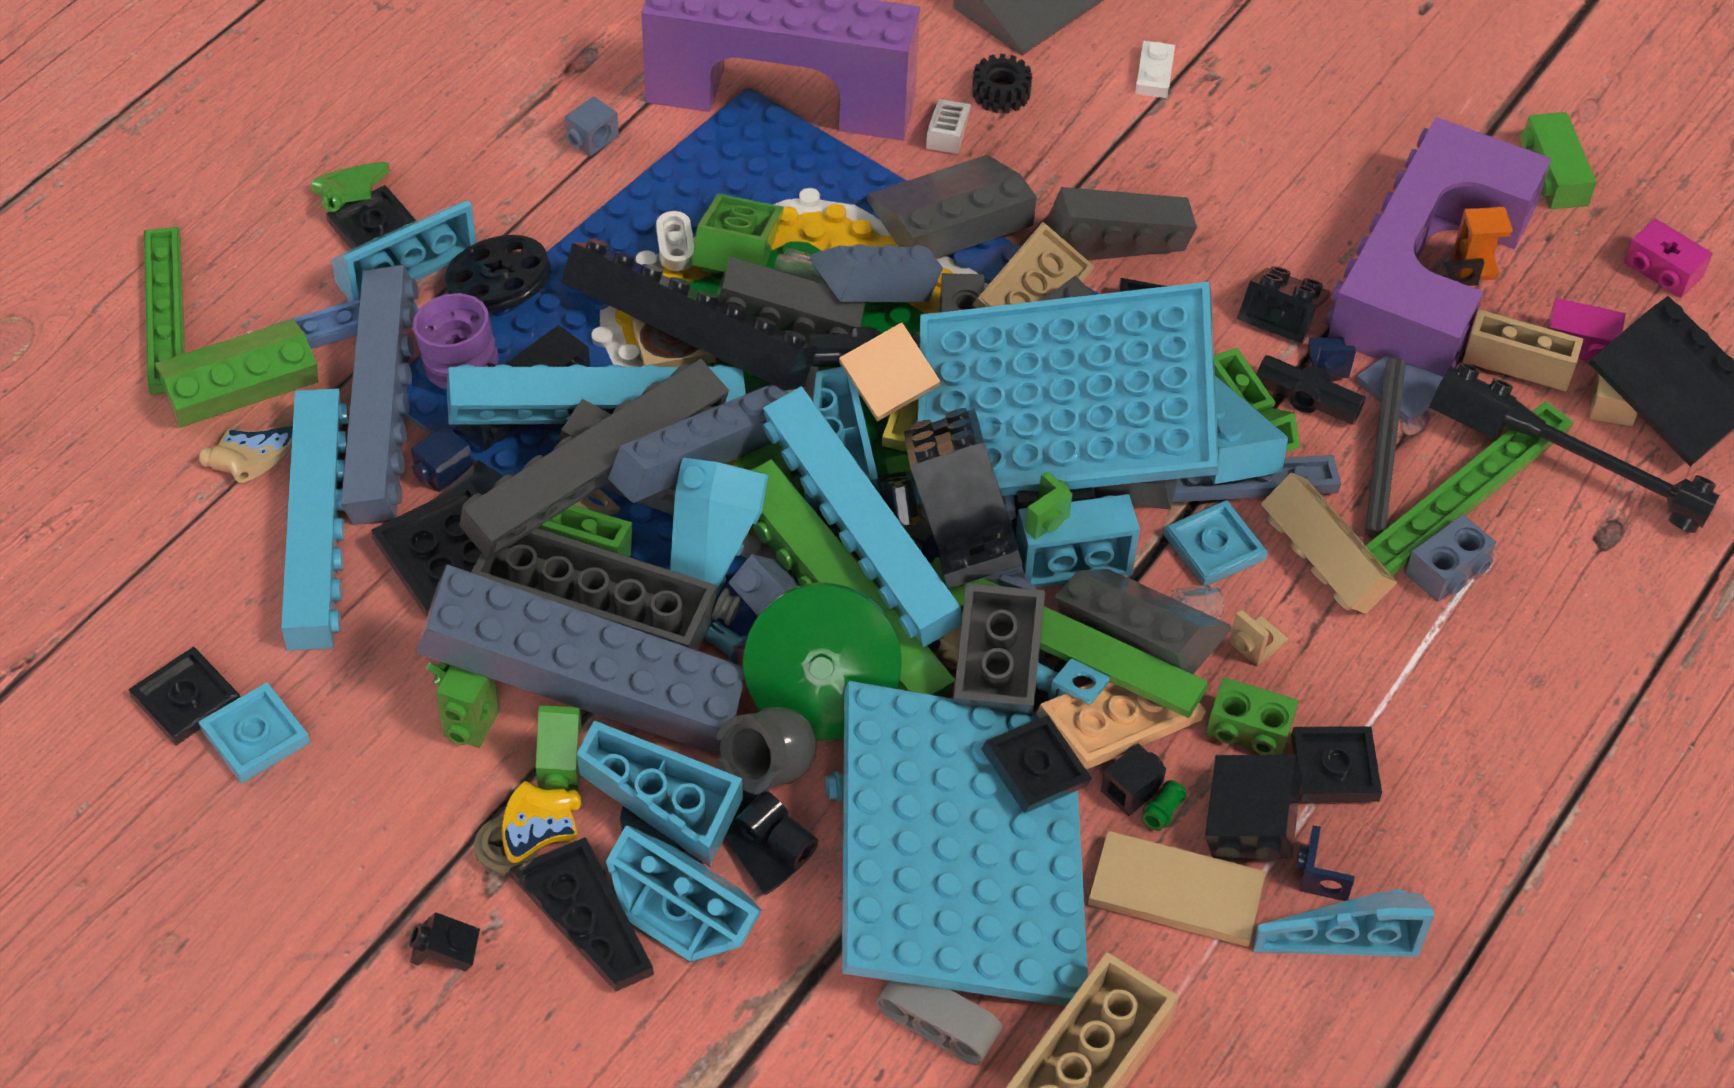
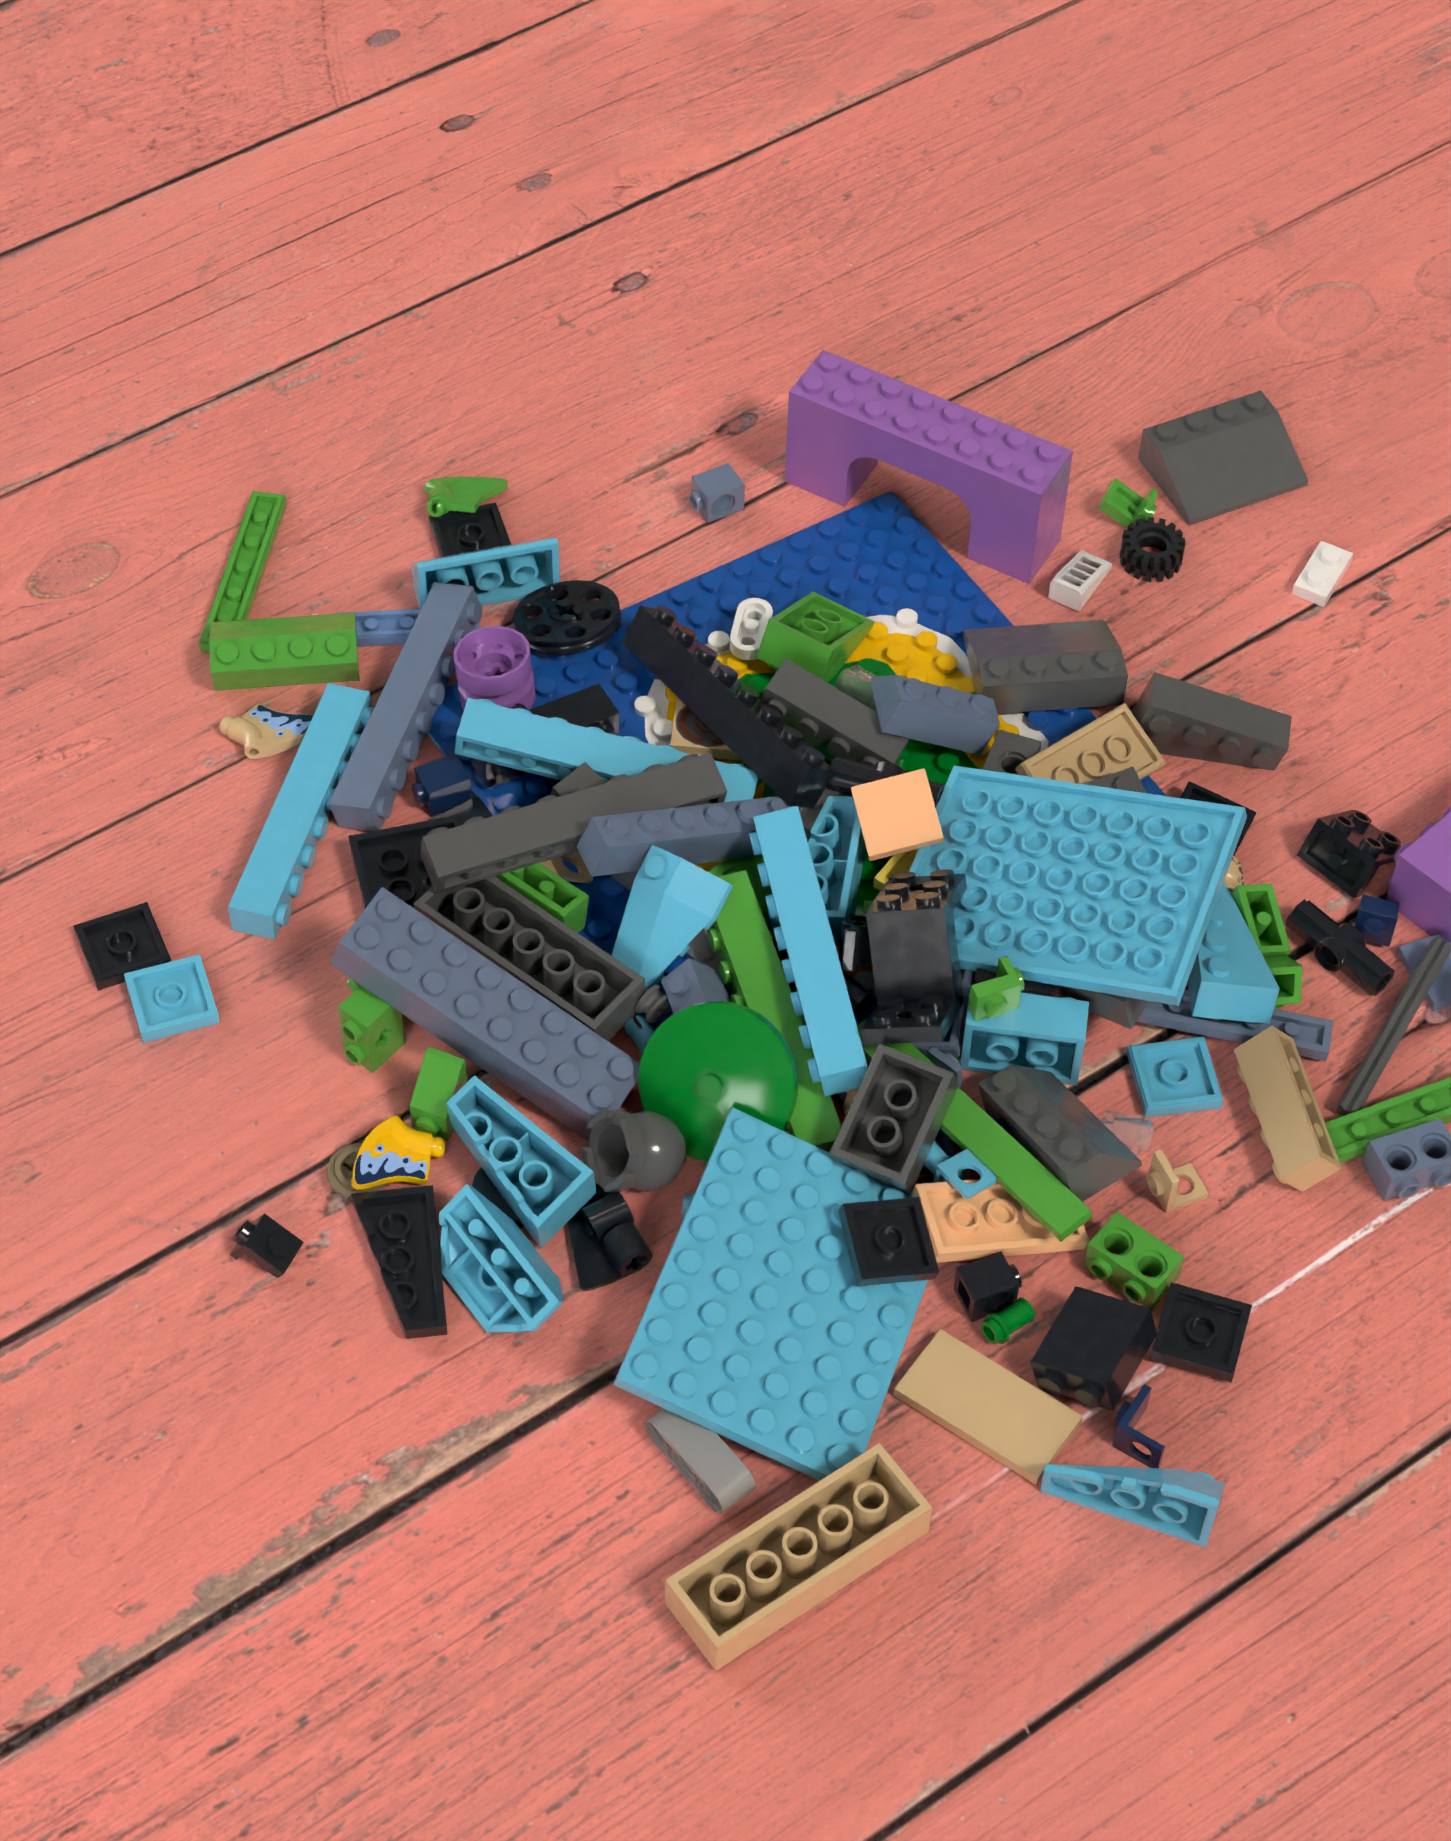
camera: 20 degrees right, 0 degrees up
none -> bright green bracket [1098,478,1159,528]

